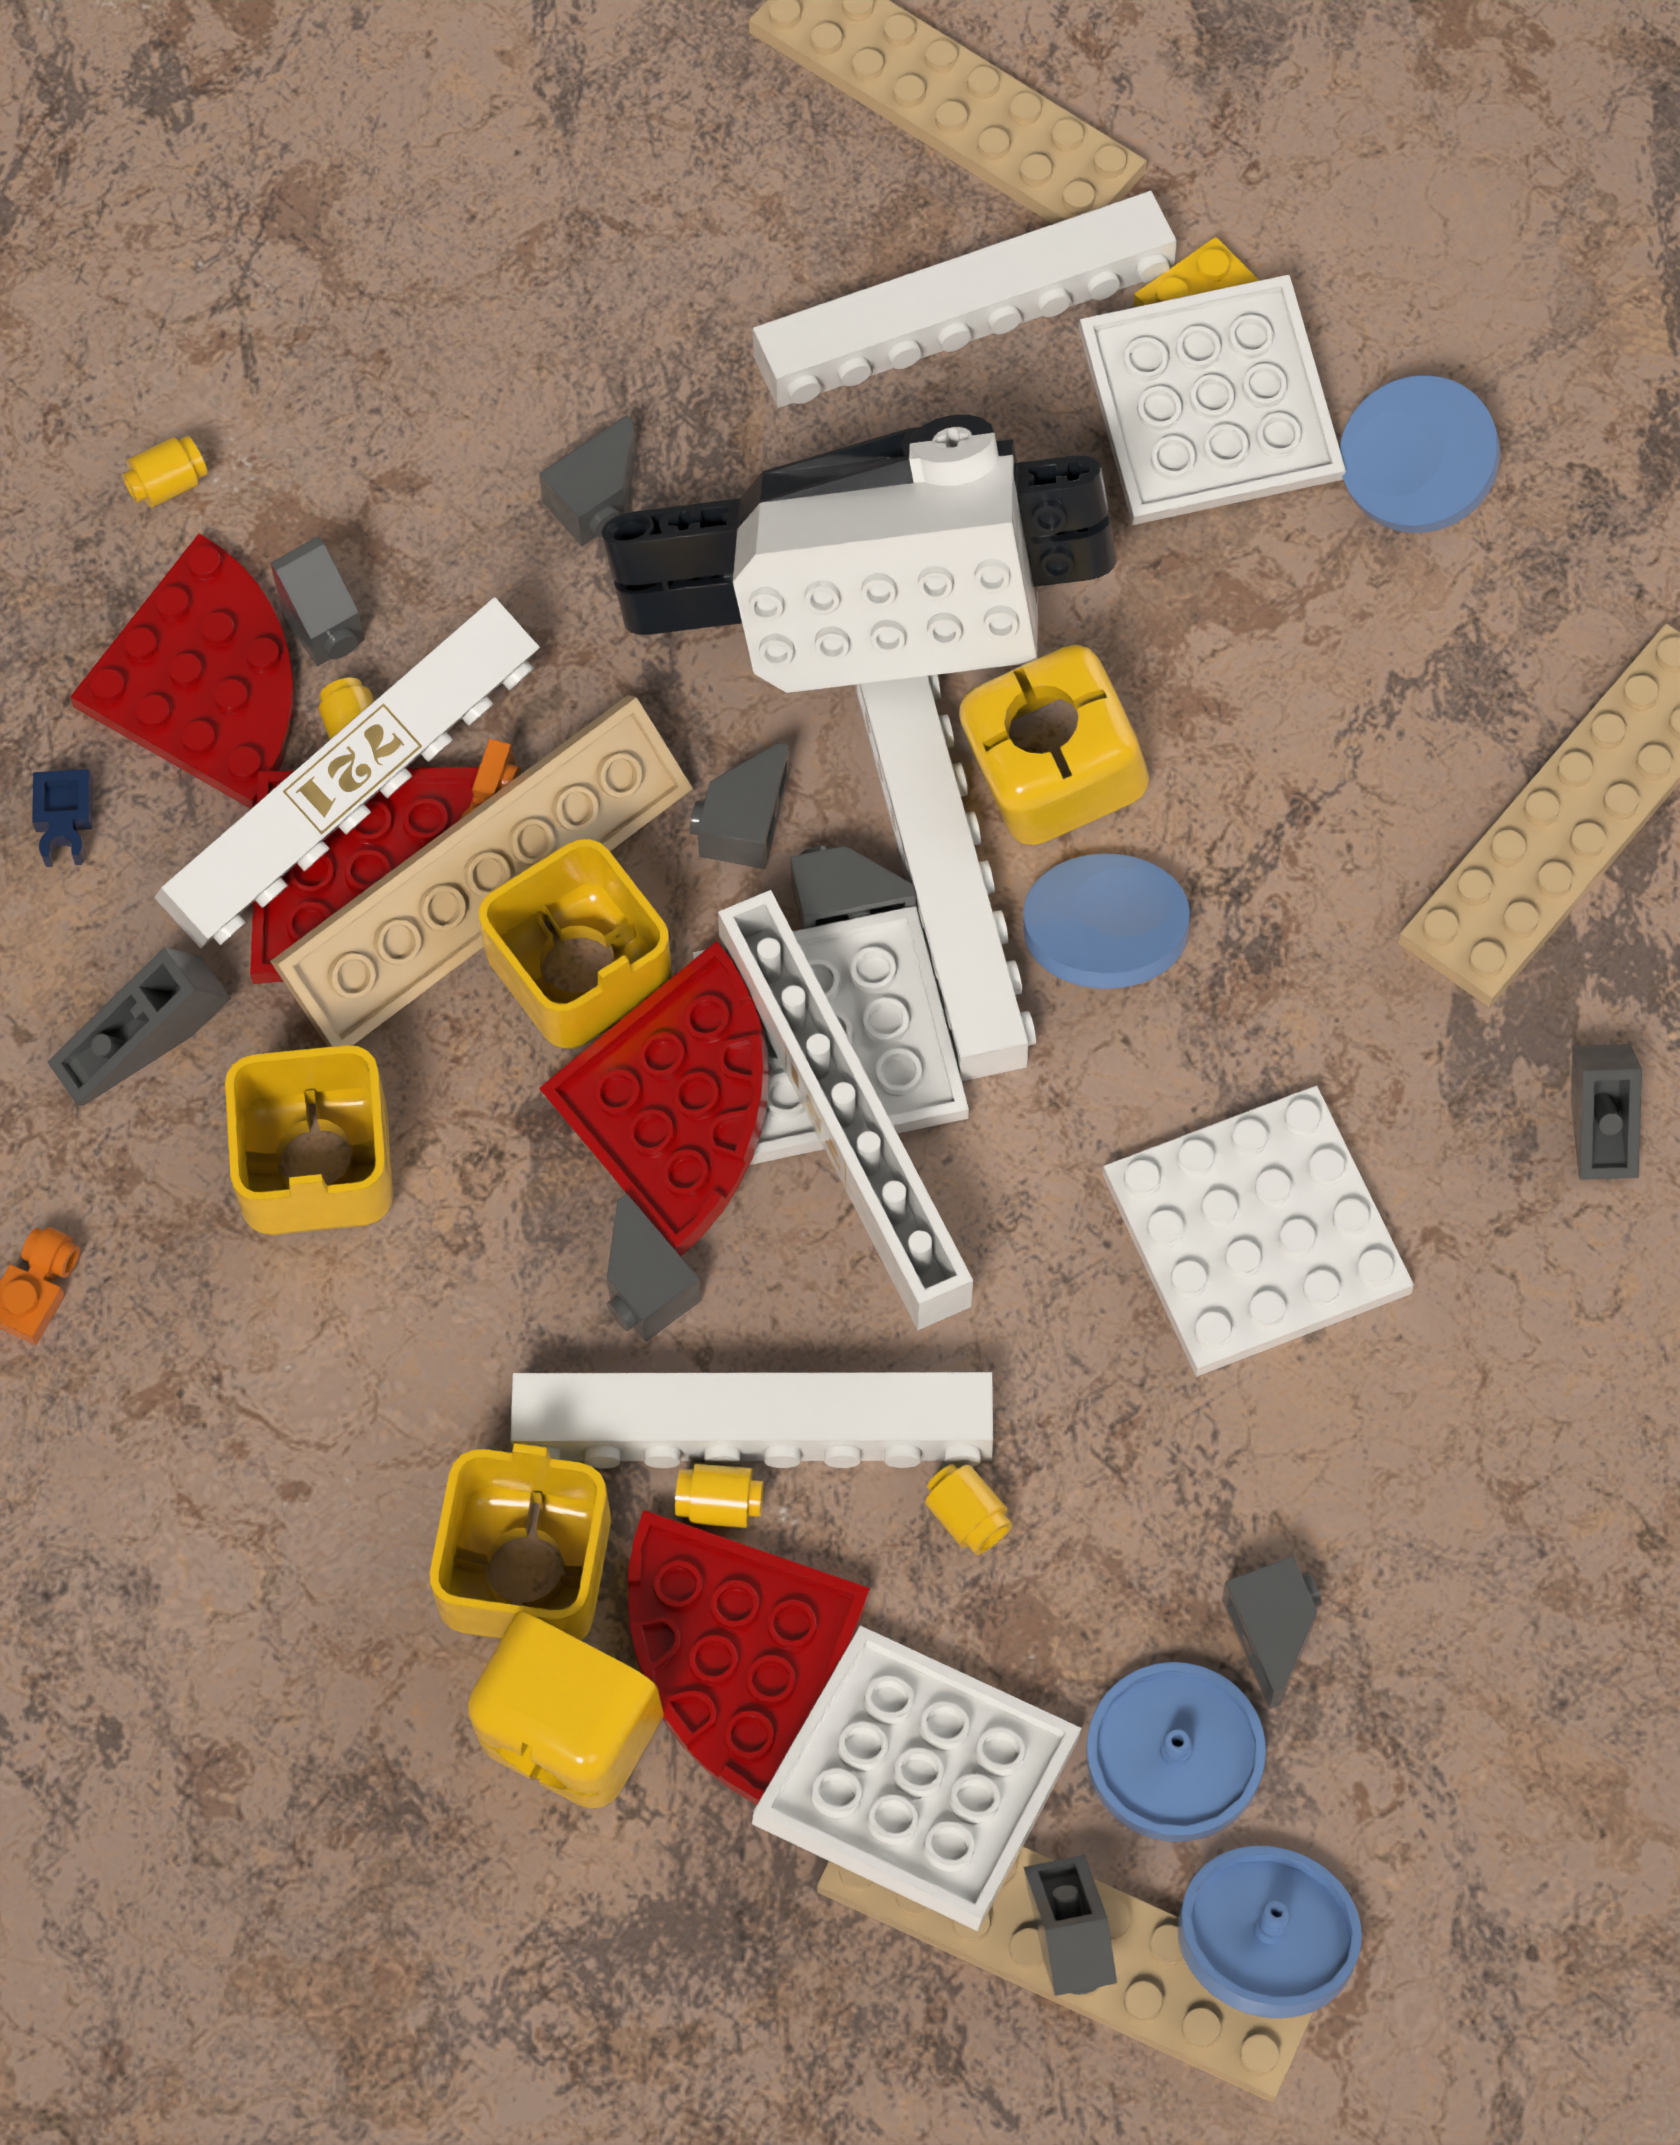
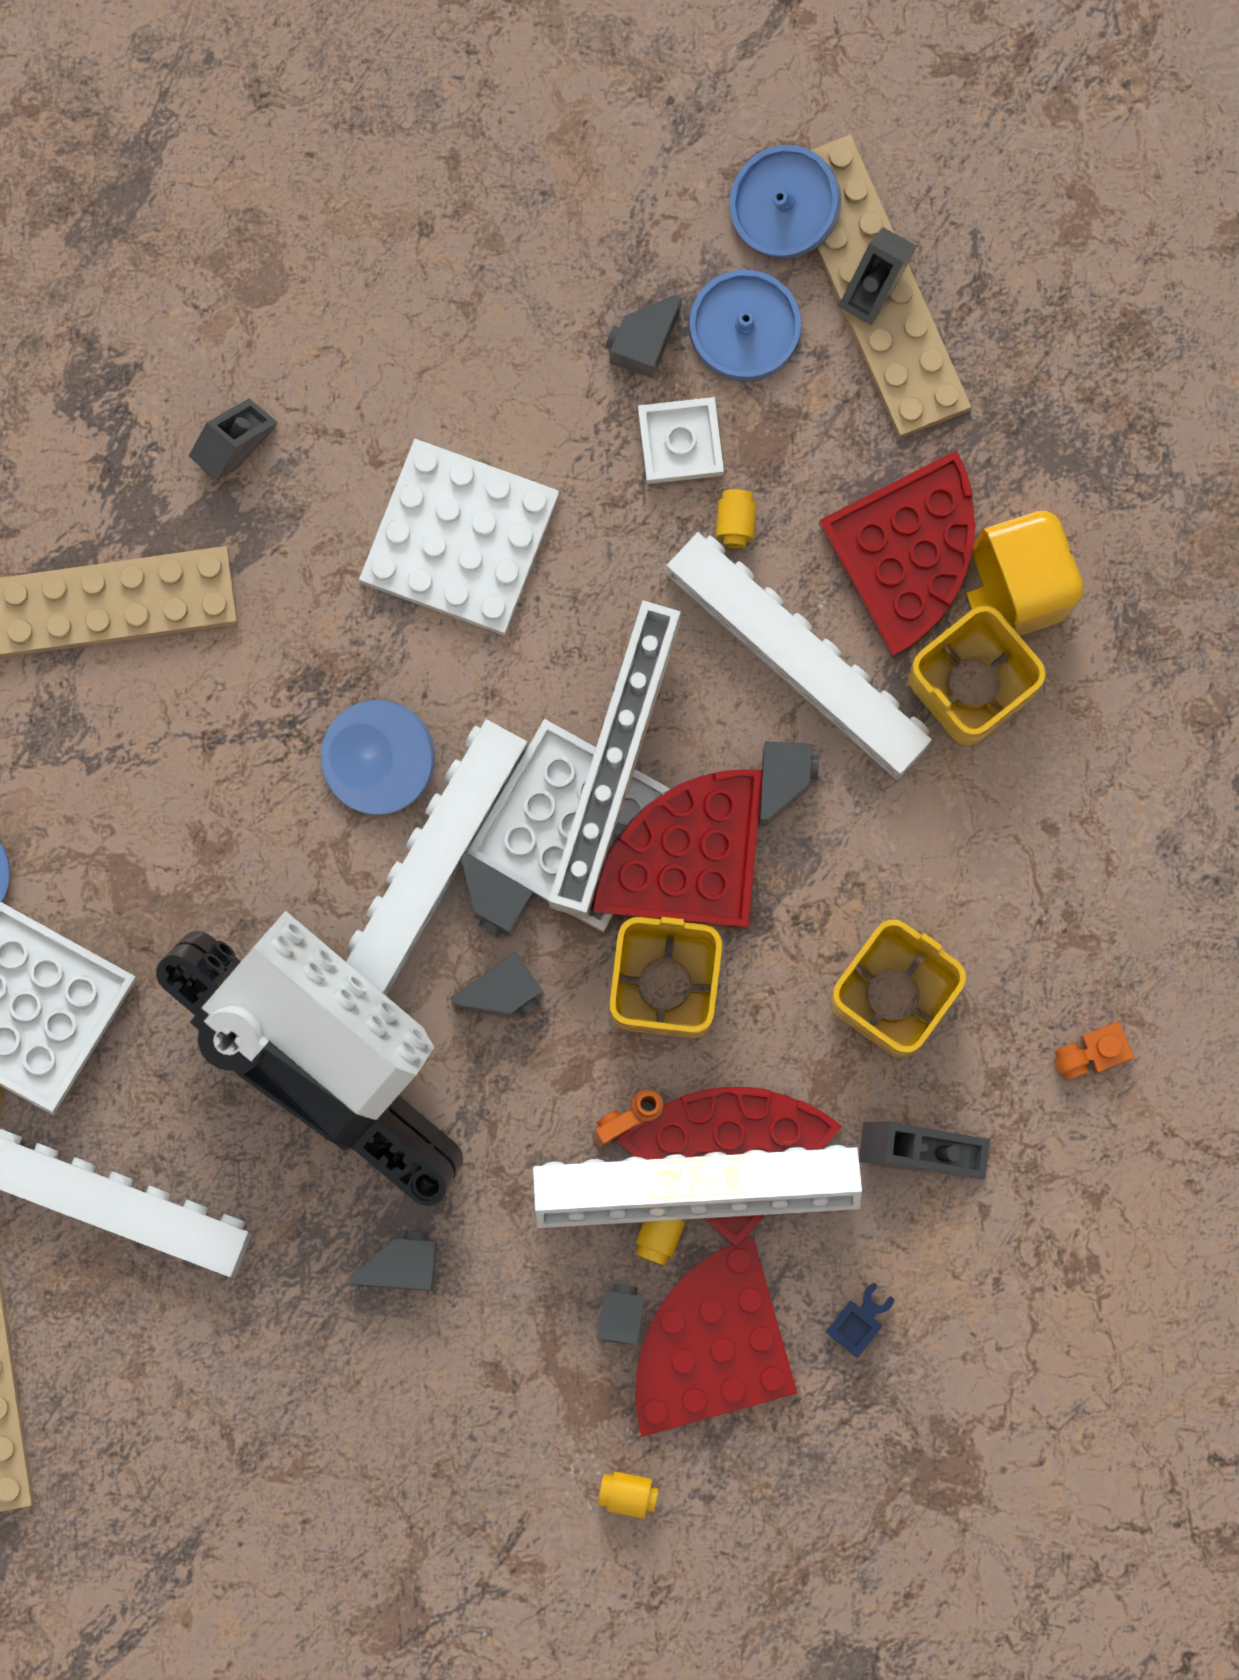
camera: 140 degrees left, 15 degrees up
tan plate [270,695,693,1047] -> none
yellow brick [675,1464,764,1528] -> none
white plate [752,1626,1082,1931] -> none
yellow piece [959,644,1149,845] -> none
none -> white plate [638,397,724,484]

